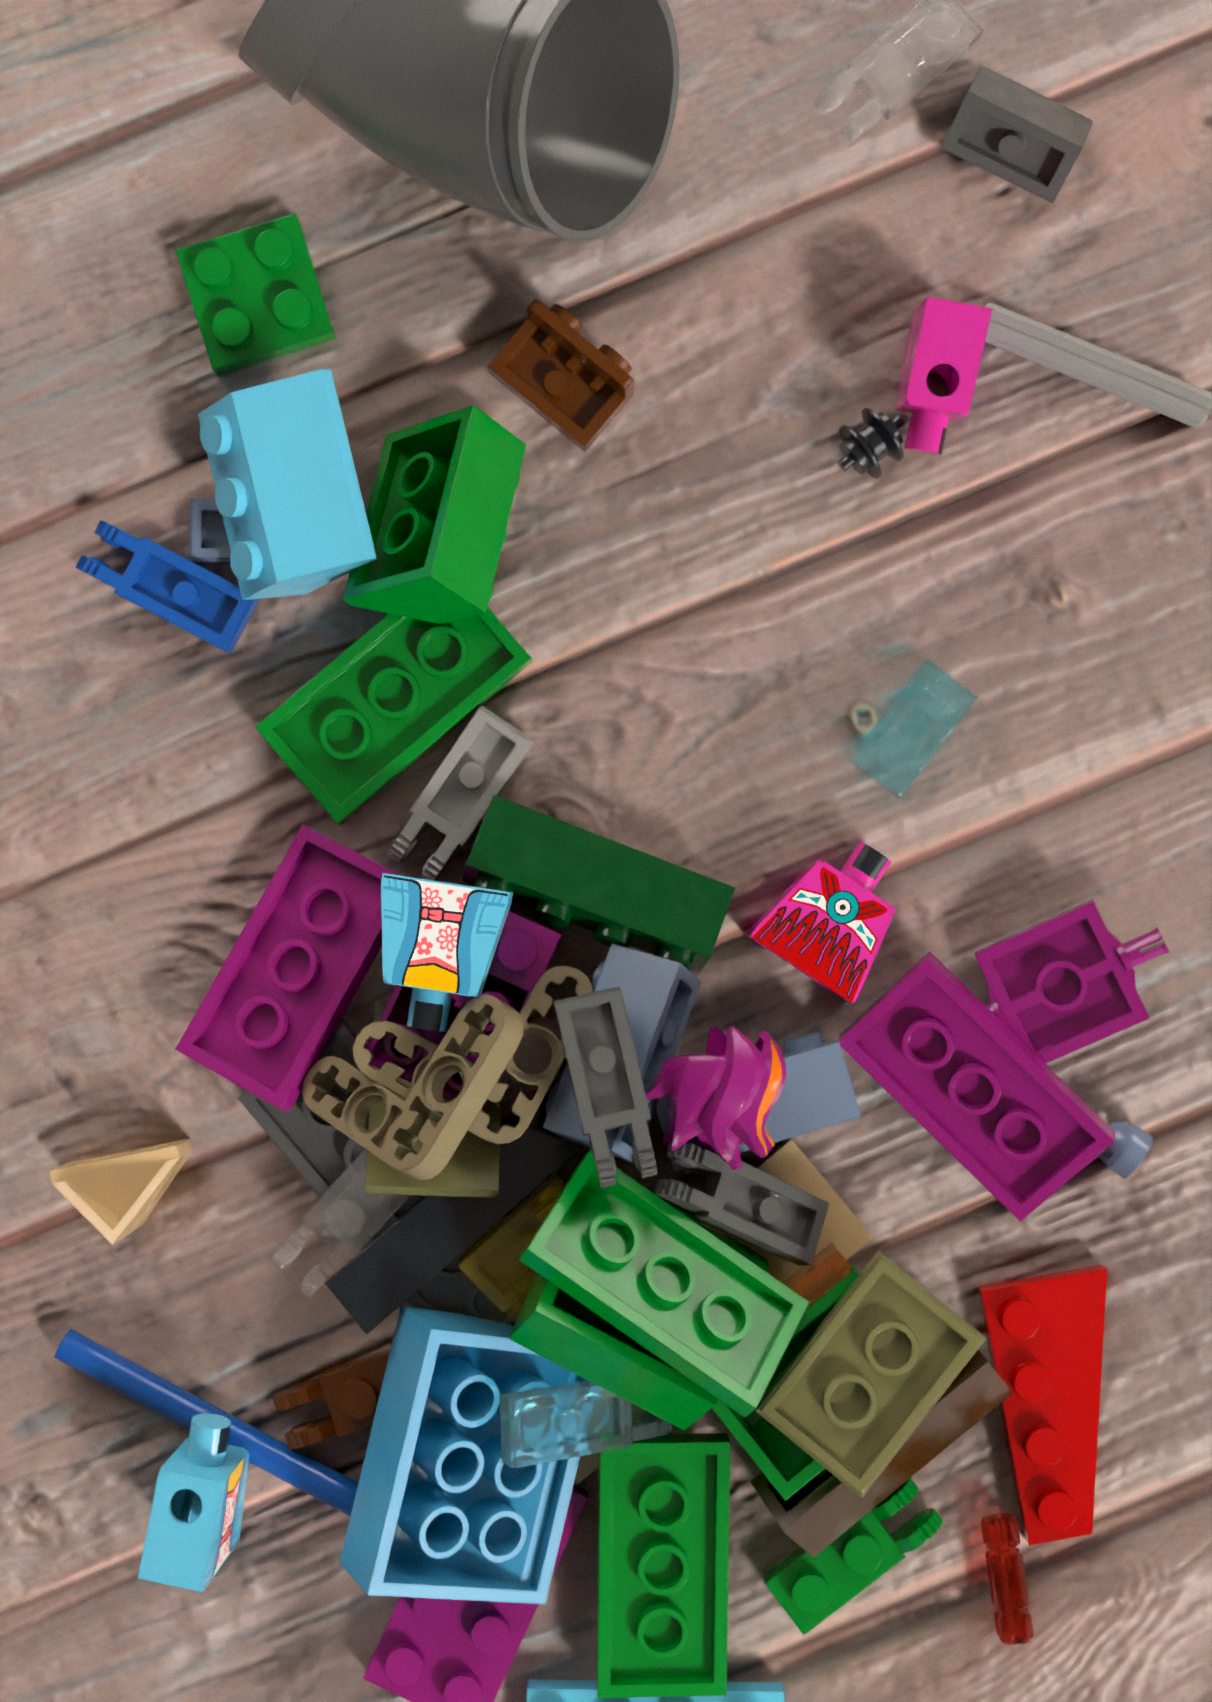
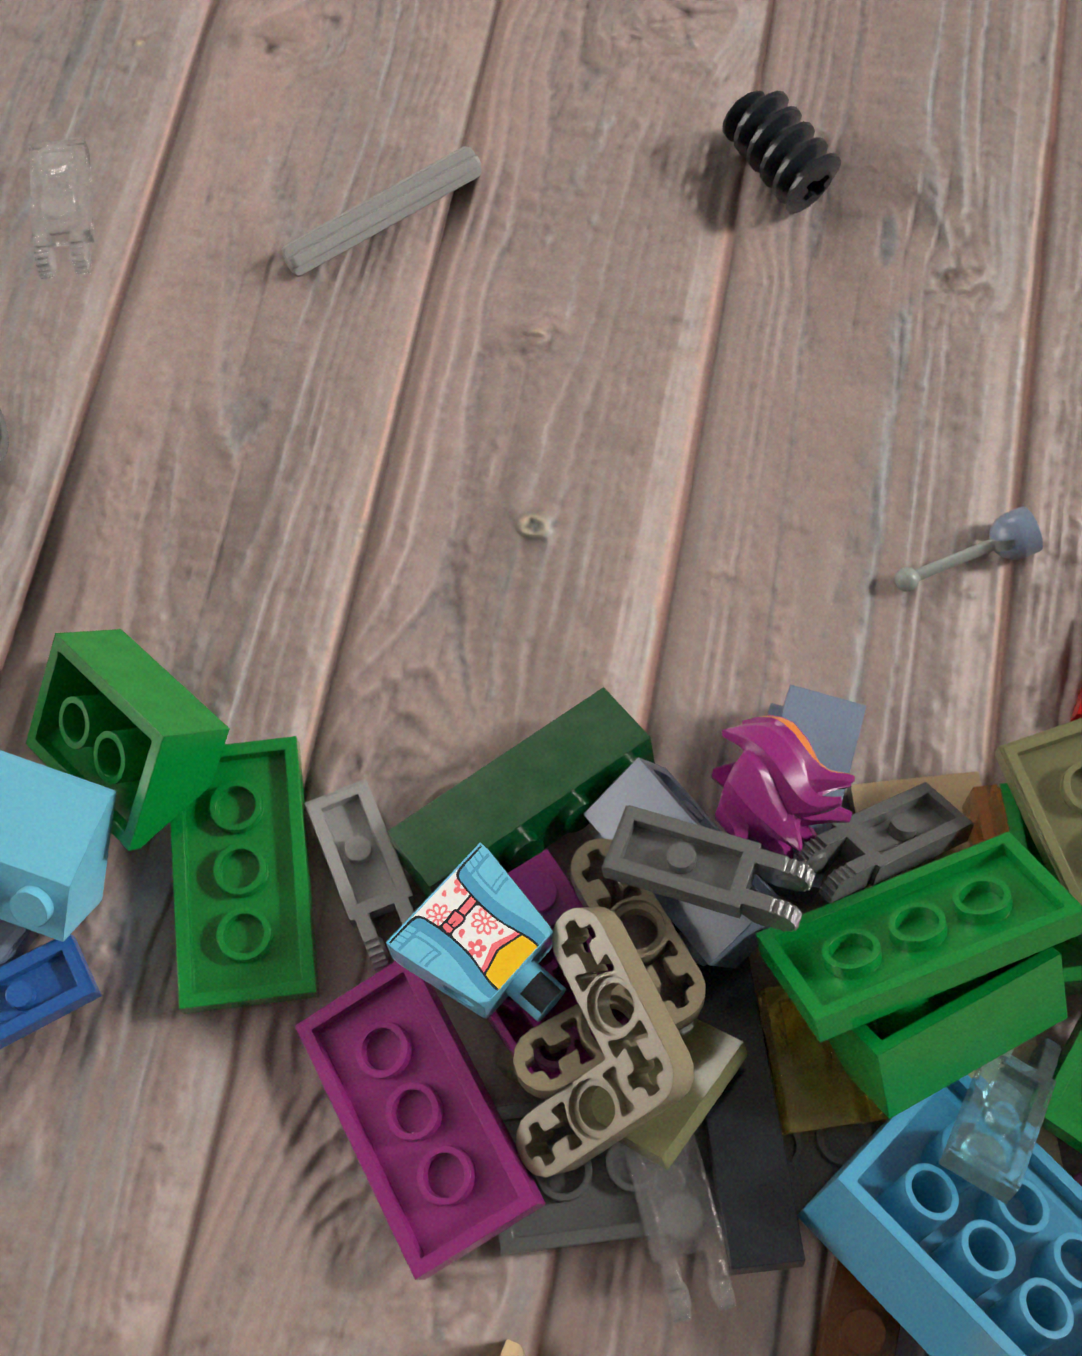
camera: 55 degrees left, 20 degrees down
reddish brown bracket [487,298,634,452] -> none
torso [746,841,895,1004] -> none
magenta plate [837,951,1115,1222] -> none
black wheel [838,408,905,479] -> none
clear light blue hinge [848,659,978,798] -> none
dark pink torso [895,297,992,455] -> none
dark grey panel [941,67,1093,203] -> none
magenta plate [974,899,1170,1064] -> none

